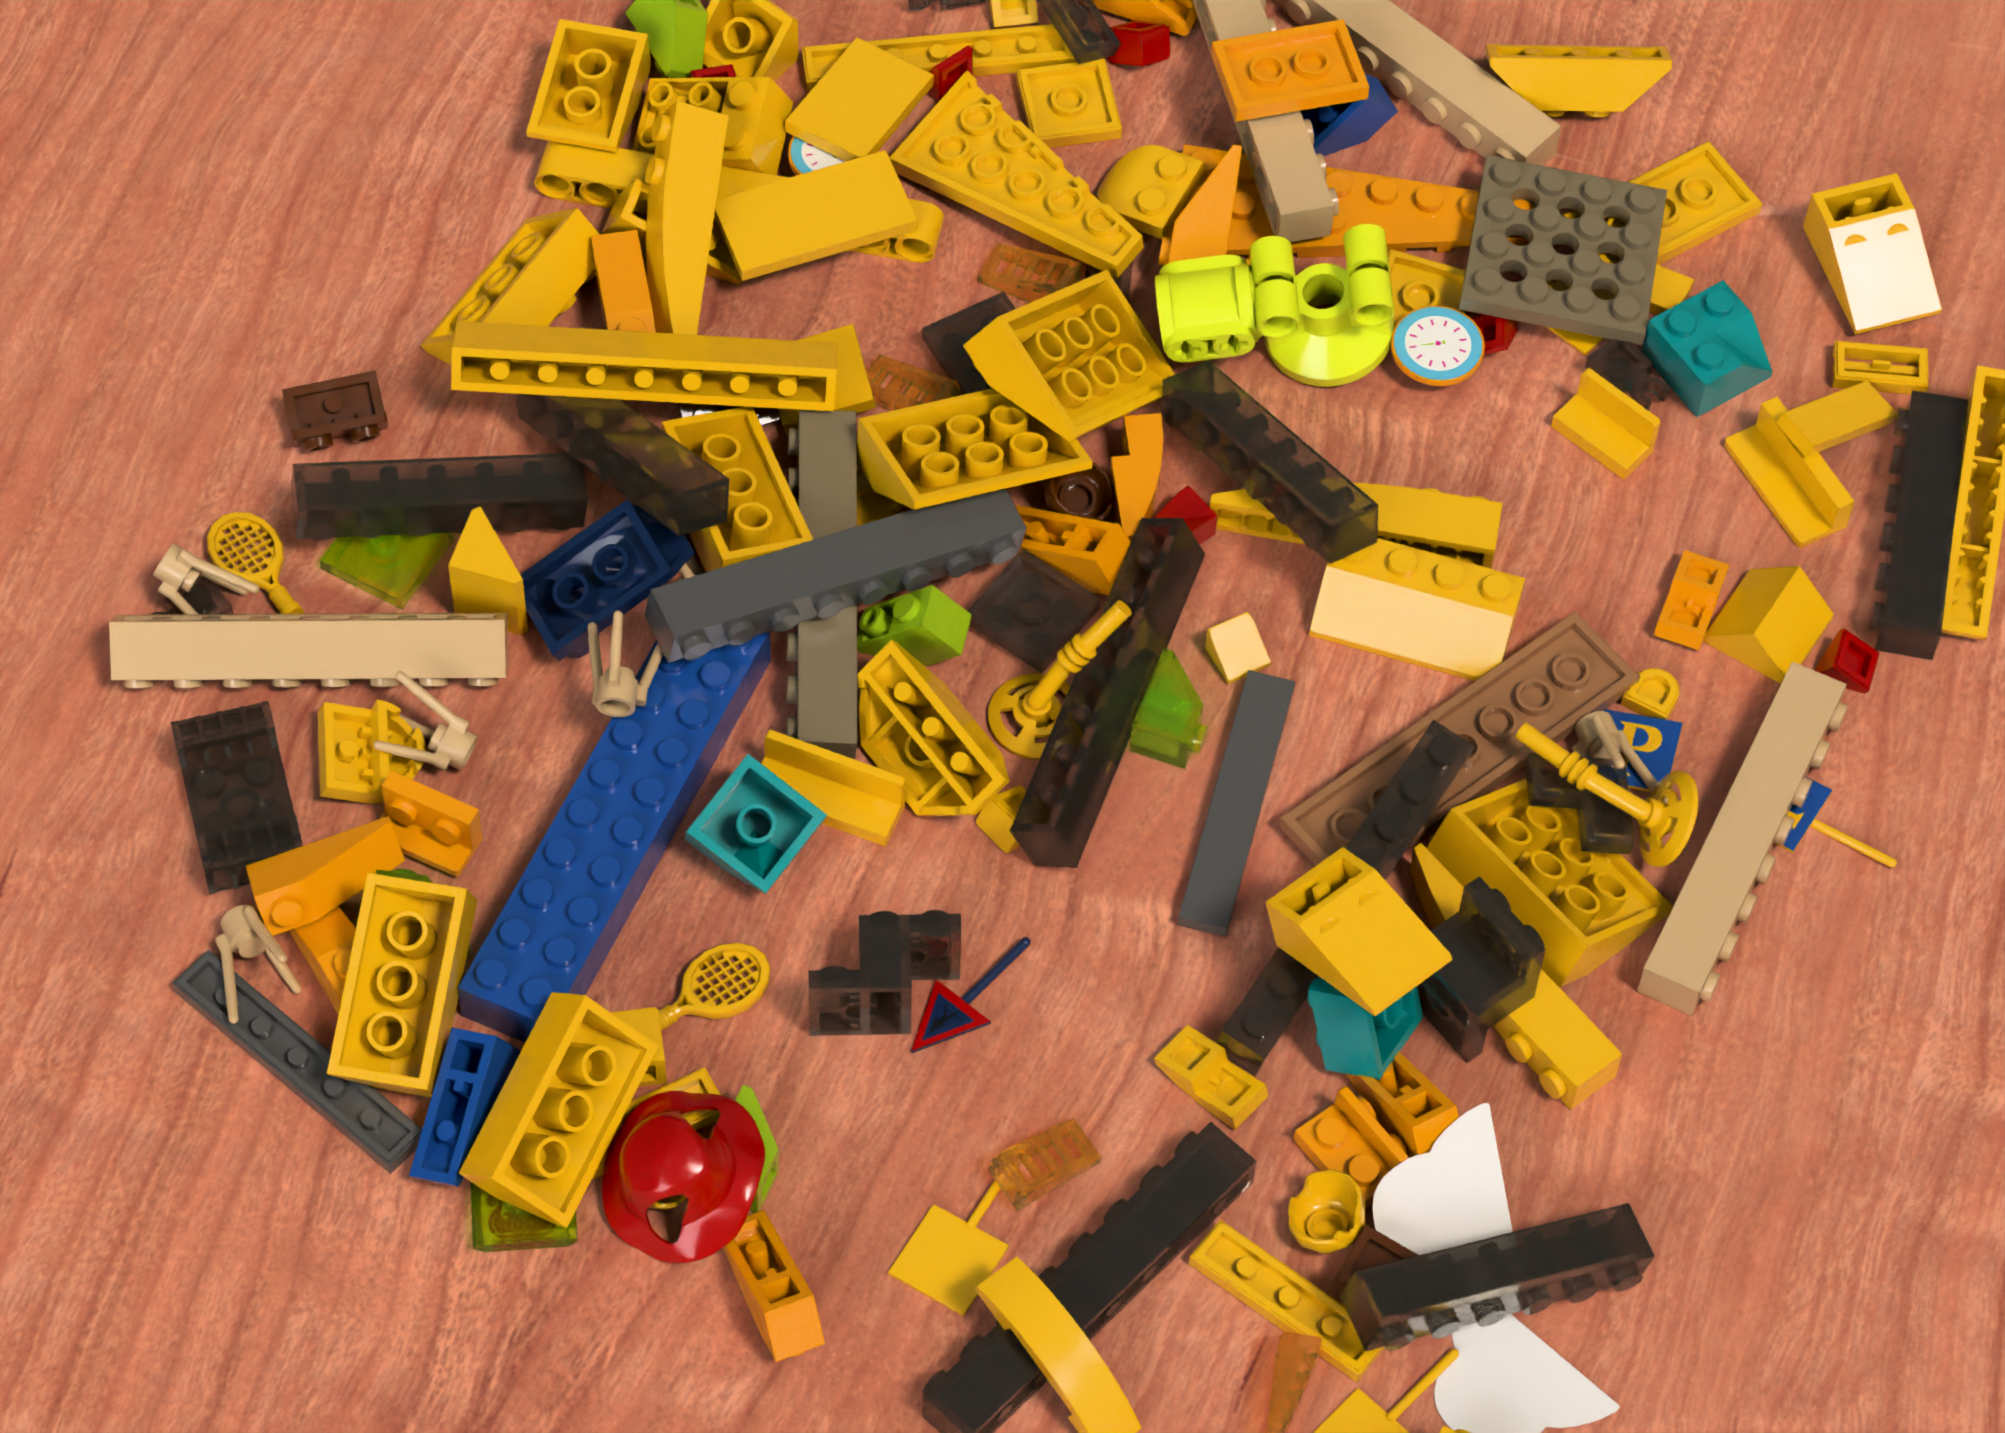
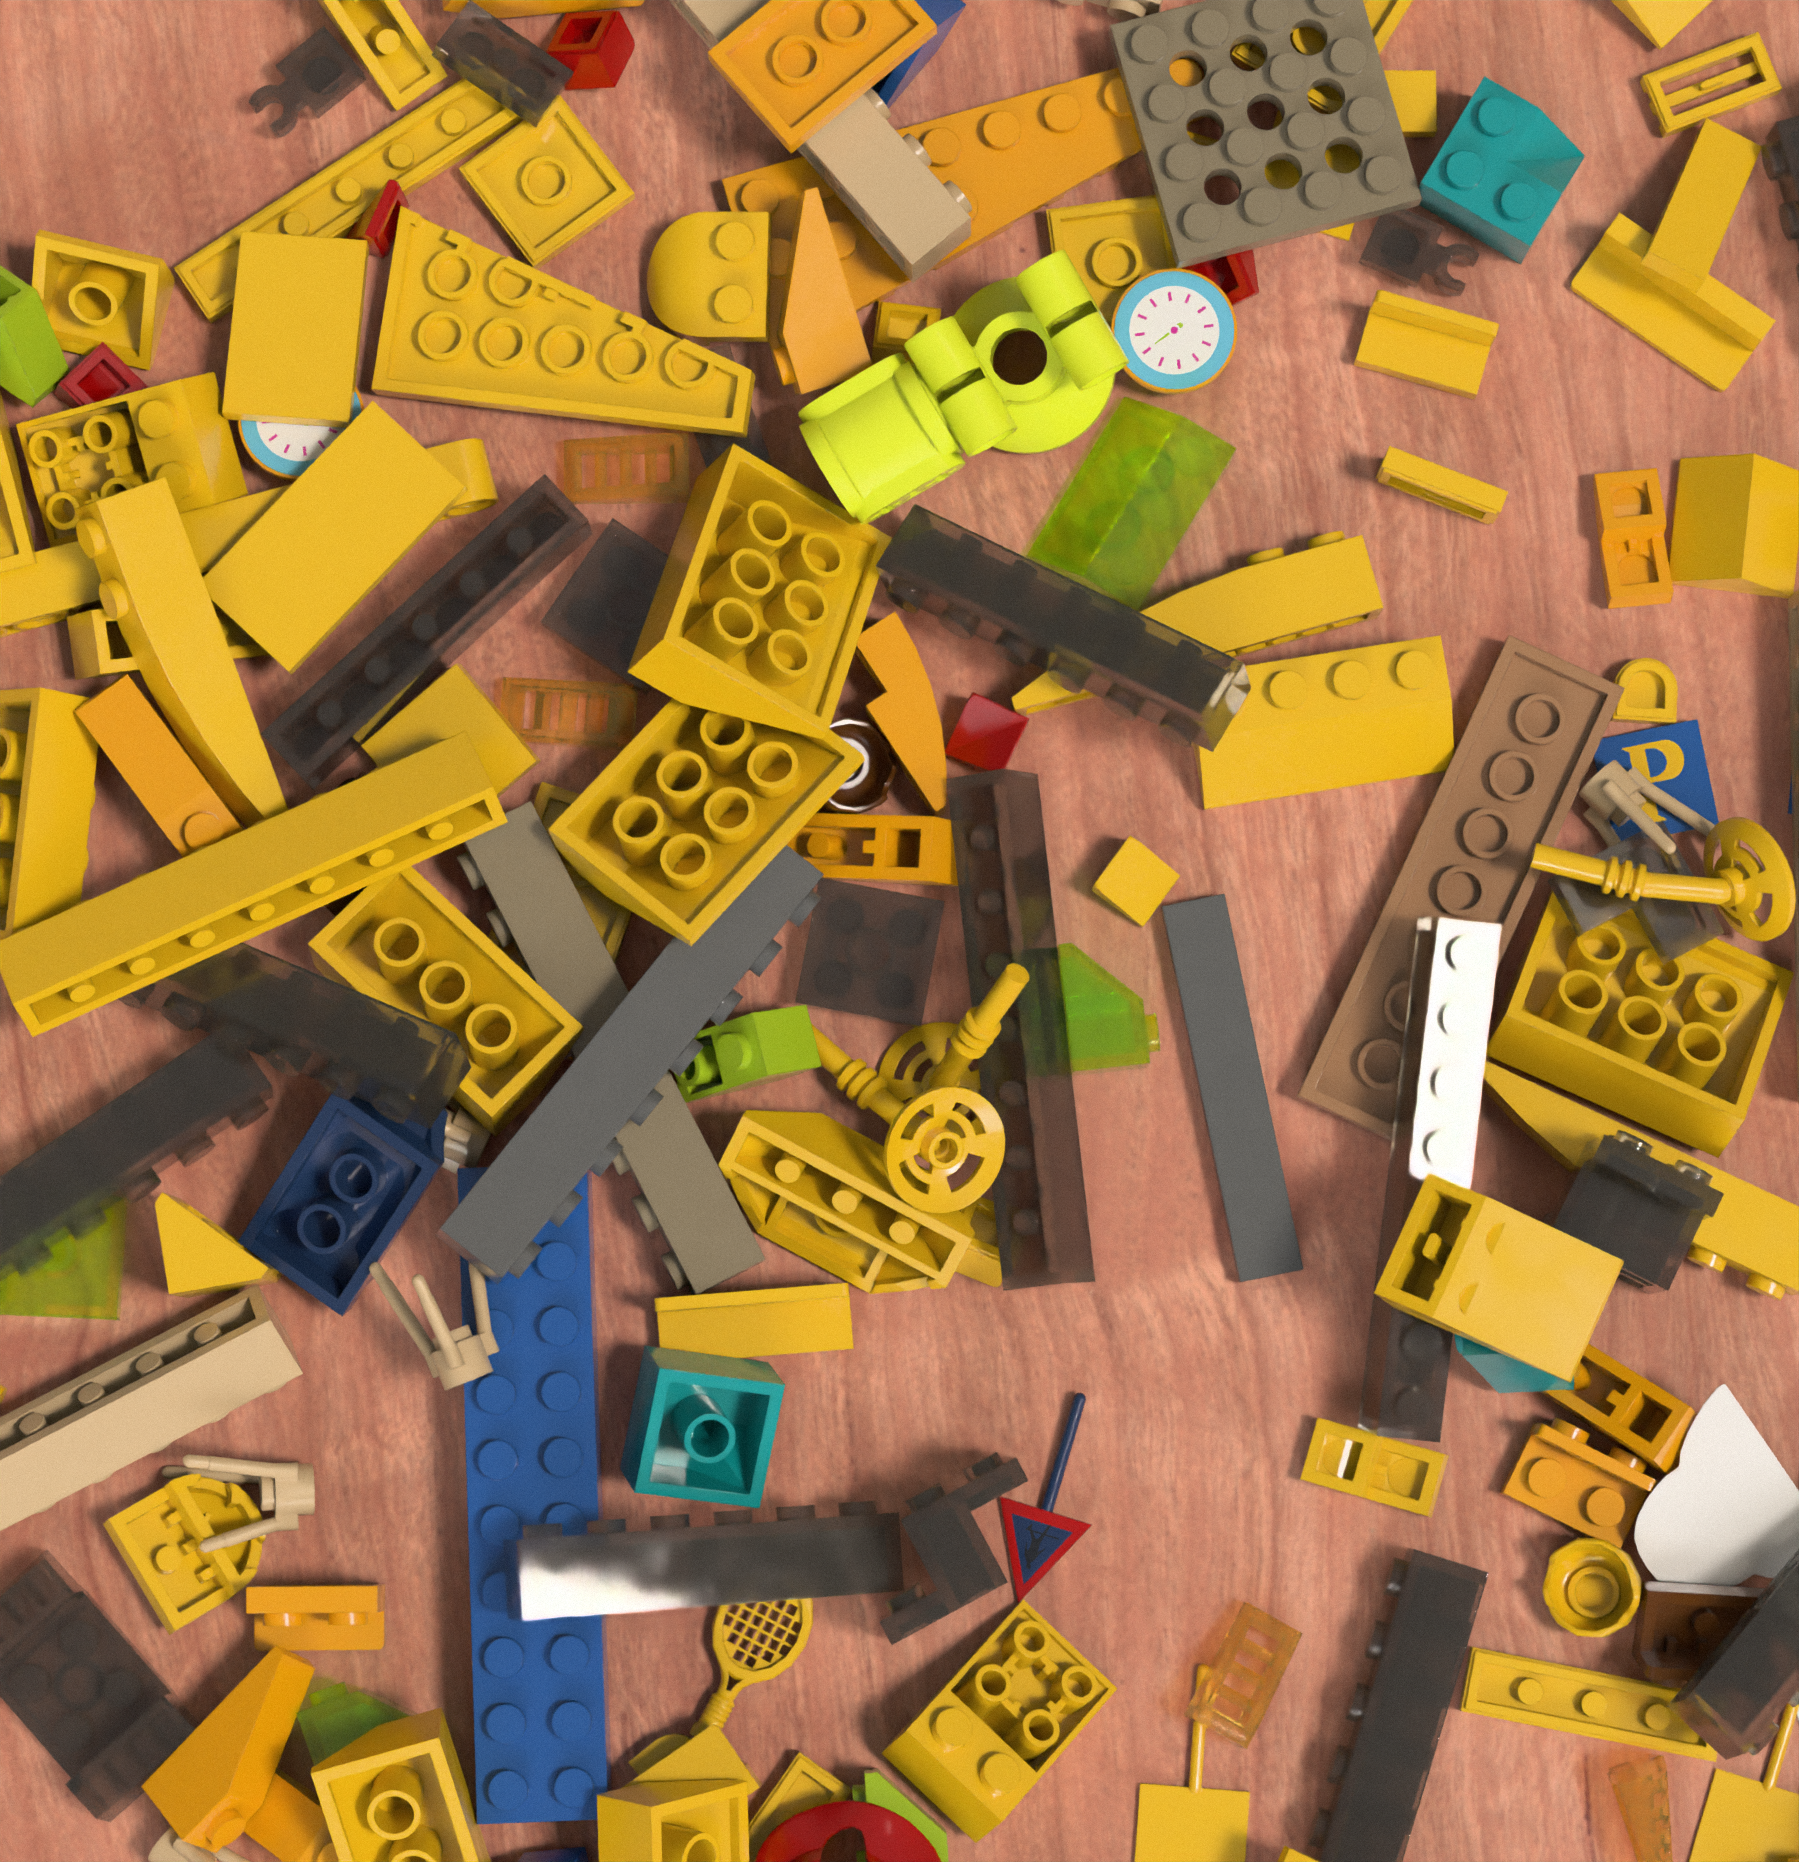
camera: 25 degrees left, 25 degrees up
none -> clear smoke brick [261,474,593,790]
none -> clear smoke brick [503,1500,904,1621]
none -> yellow dish [811,1023,1005,1213]
none -> yellow slope [882,1599,1118,1843]
none -> clear neon green slope [1026,396,1237,618]
none -> yellow tile [1375,446,1508,525]

